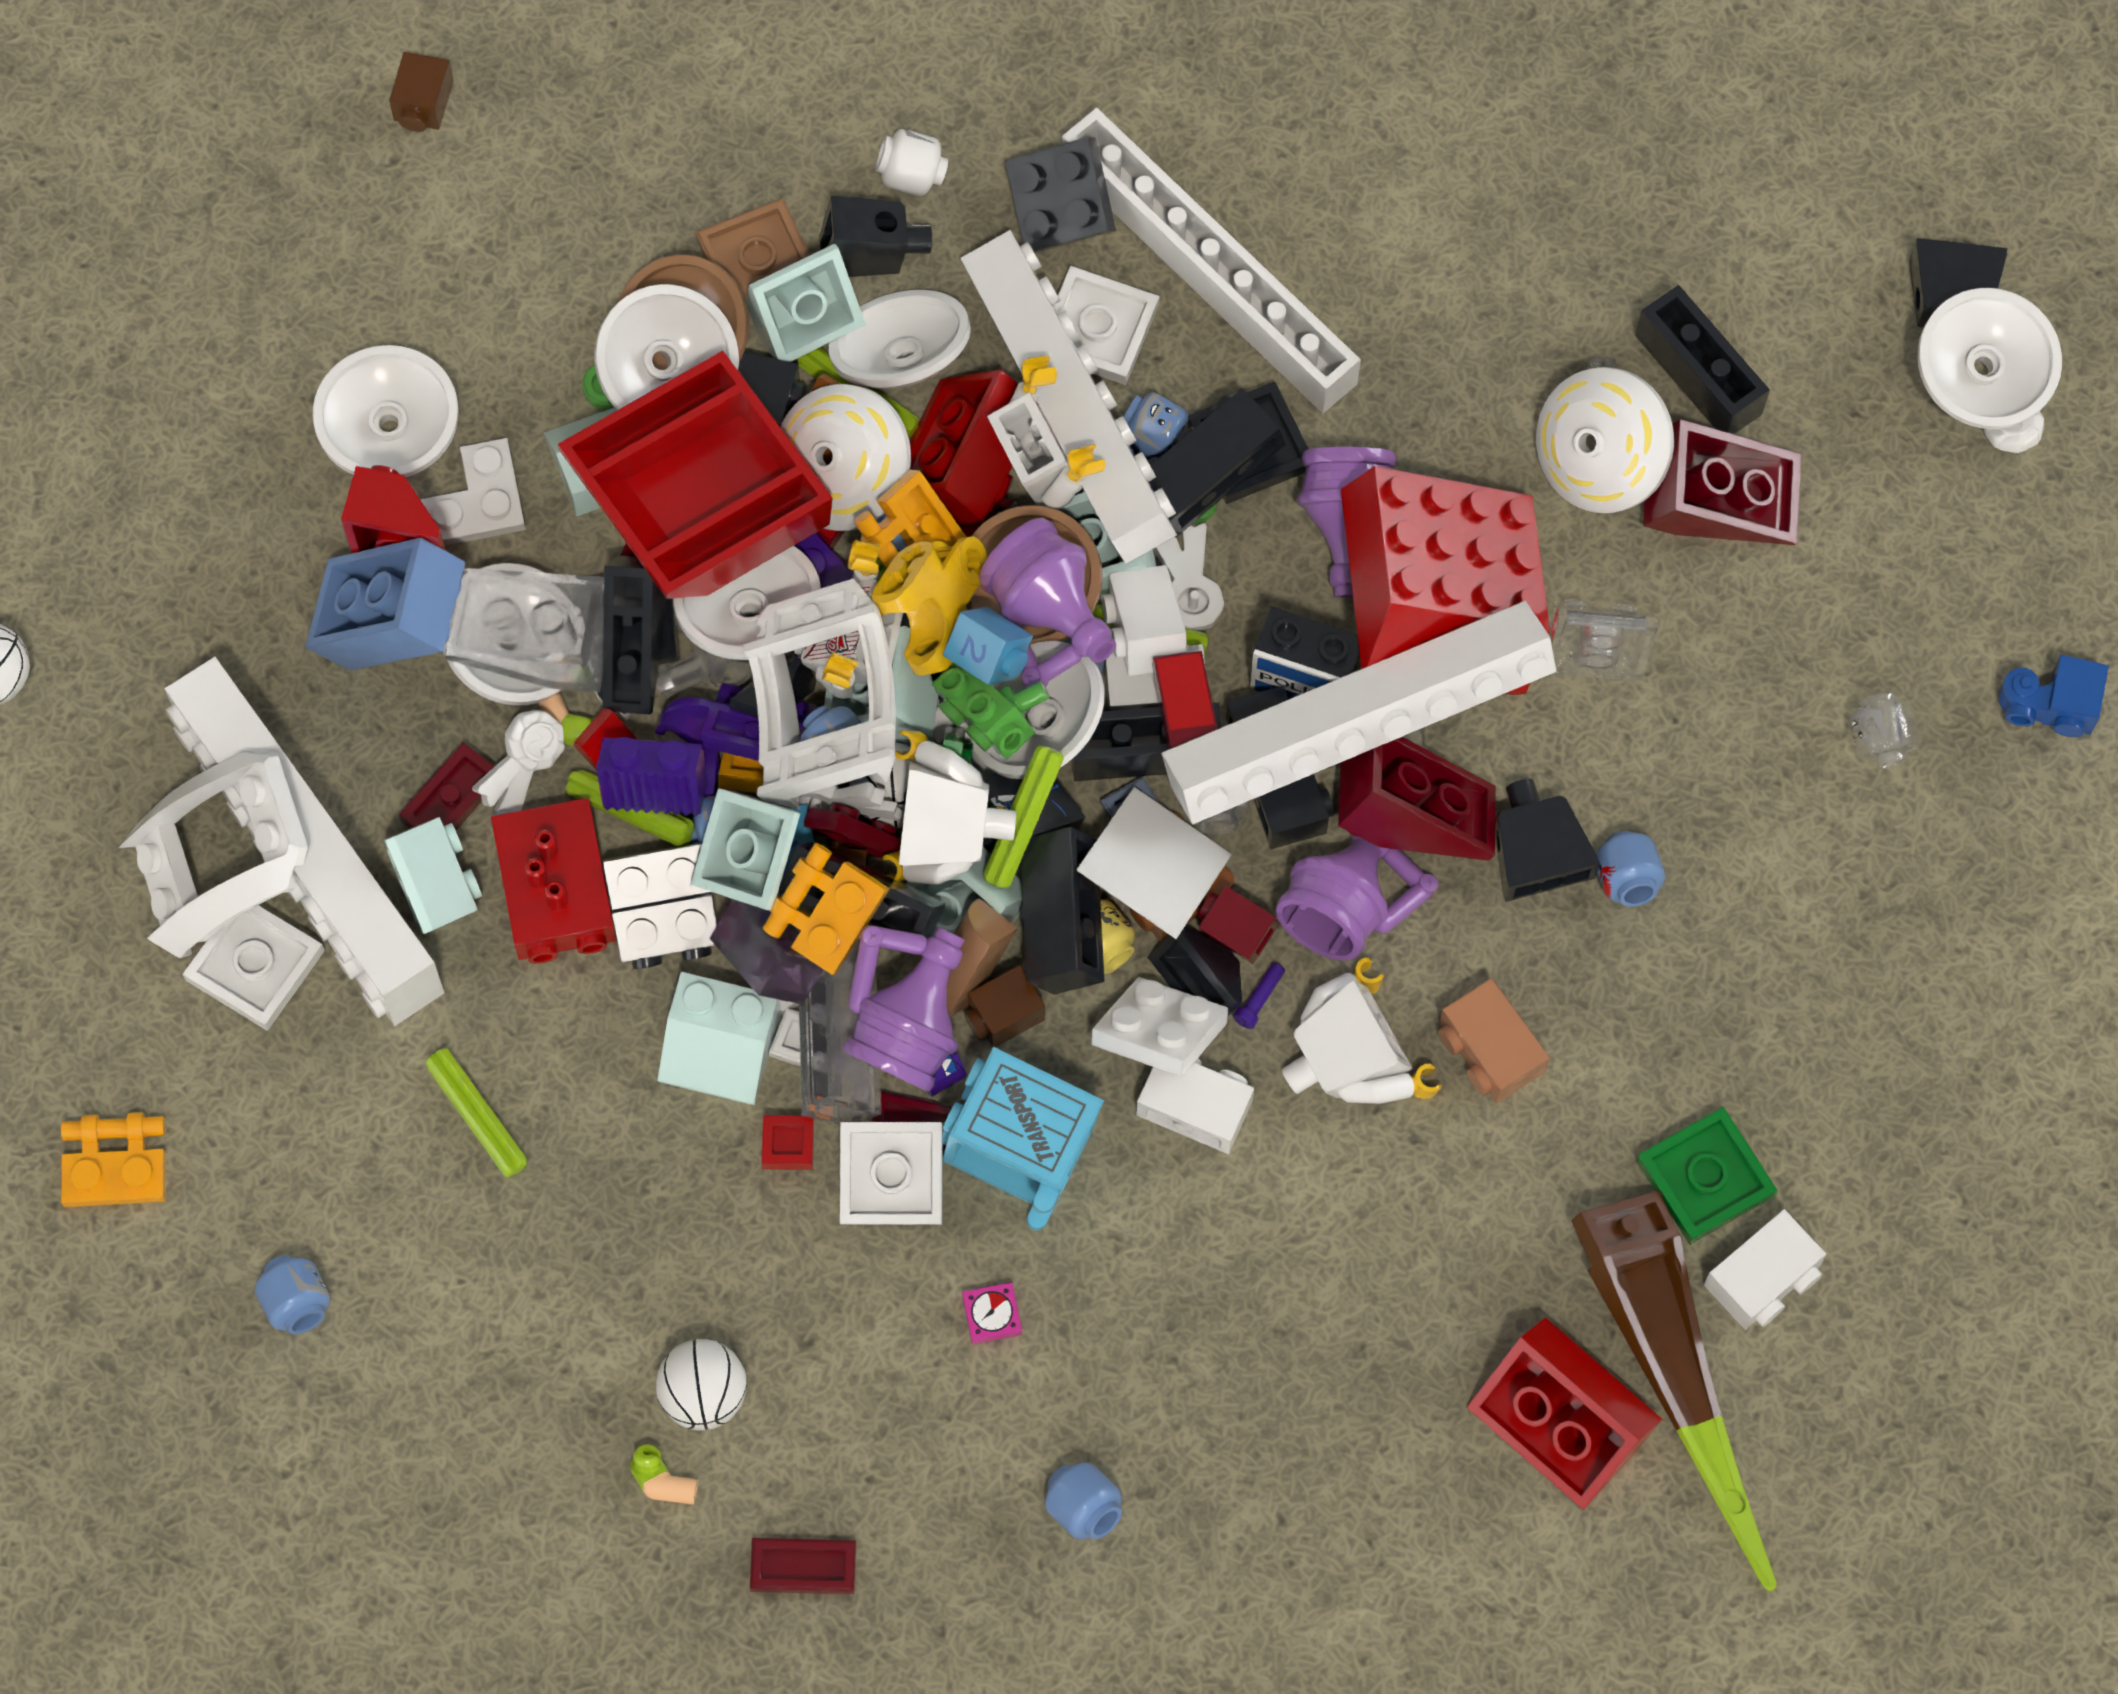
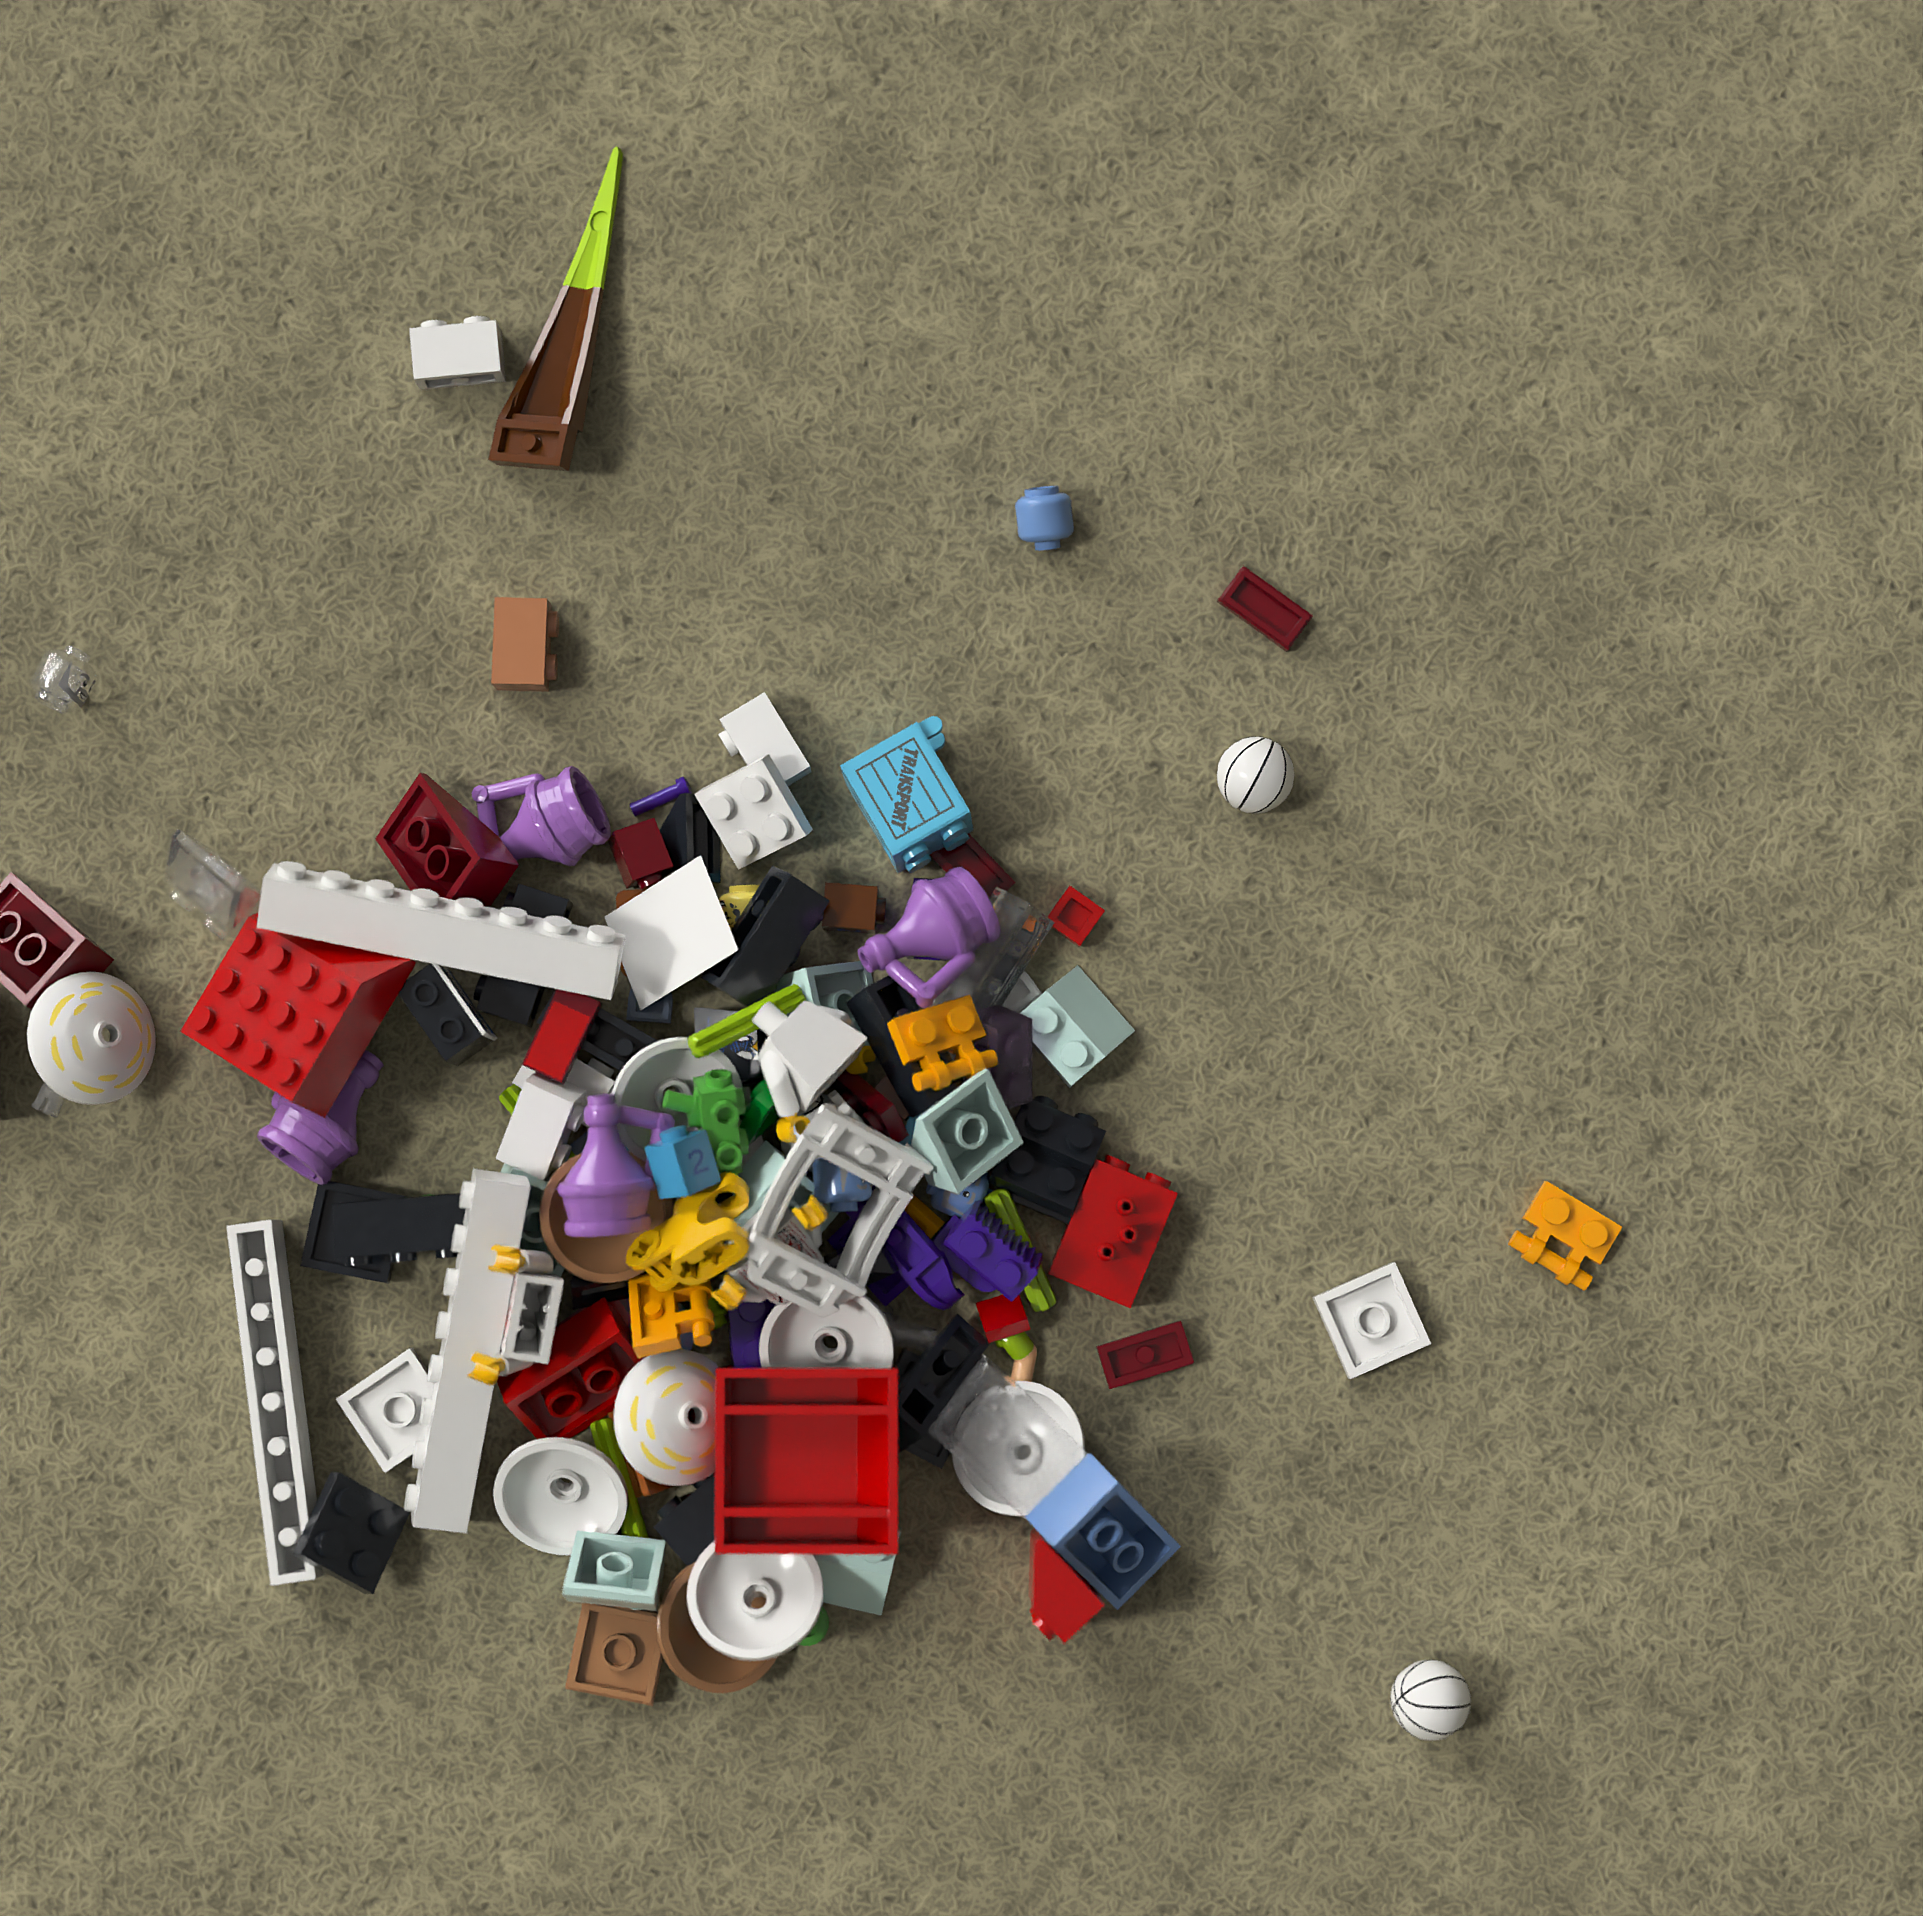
camera: 150 degrees left, 15 degrees up
white wedge [119,751,308,958] -> none
white brick [164,657,444,1026] -> none
medium blue head [254,1255,331,1335] -> none
white dish [313,345,459,478] -> none
light aqua slope [382,817,482,934] -> none
white plate [421,438,526,546] -> none
lime axle [426,1048,528,1178] -> none
white piece [472,710,565,816] -> none
arm [630,1444,698,1505] -> none
black torso [819,196,932,277] -> none
white plate [840,1122,943,1225] -> none
white head [875,128,948,197] -> none
medium nougat brick [947,898,1018,1018] -> none
tile [962,1282,1022,1345] -> none
medium blue head [1124,392,1188,460] -> none
white piece [1153,523,1224,631] -> none
white torso [1282,958,1442,1104] -> none
red slope [1467,1317,1663,1510] -> none
black torso [1495,779,1600,902] -> none
medium blue head [1596,831,1666,907] -> none
green plate [1636,1106,1778,1245] -> none

